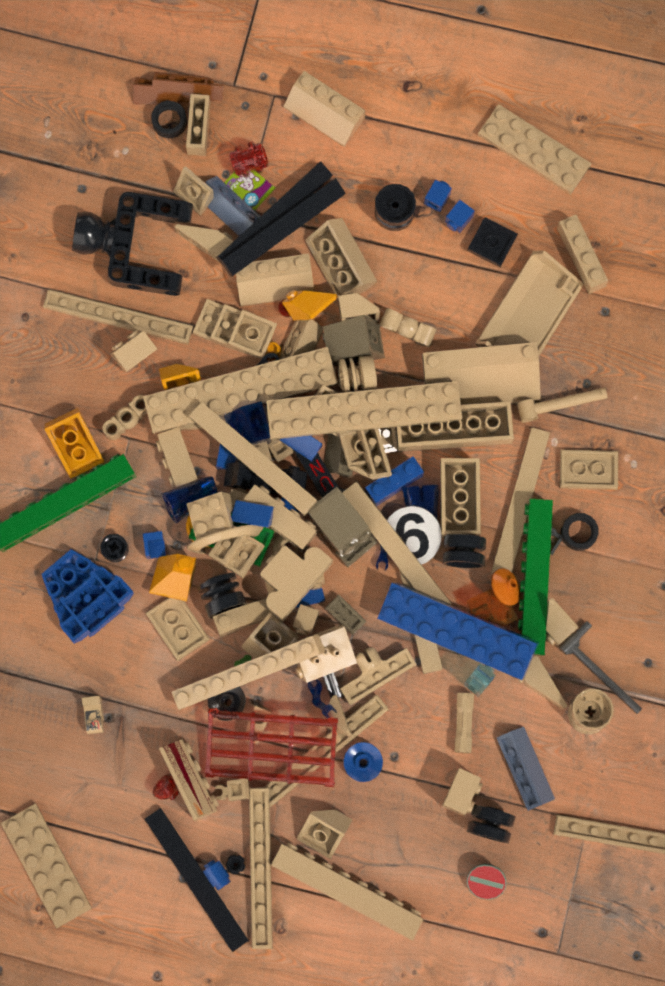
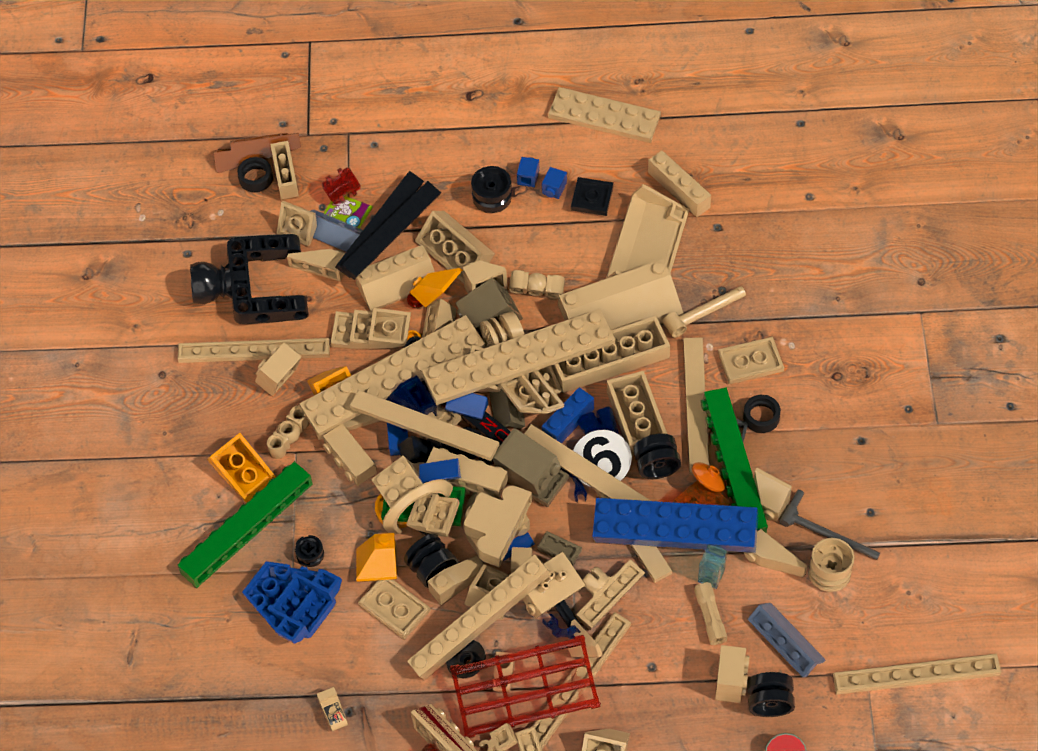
camera: 15 degrees left, 20 degrees down
blue panel [143,531,166,559] -> none
clear blue piece [161,476,218,524] -> none
tan slope [283,71,365,147] -> none
blue dish [344,742,383,782] -> none

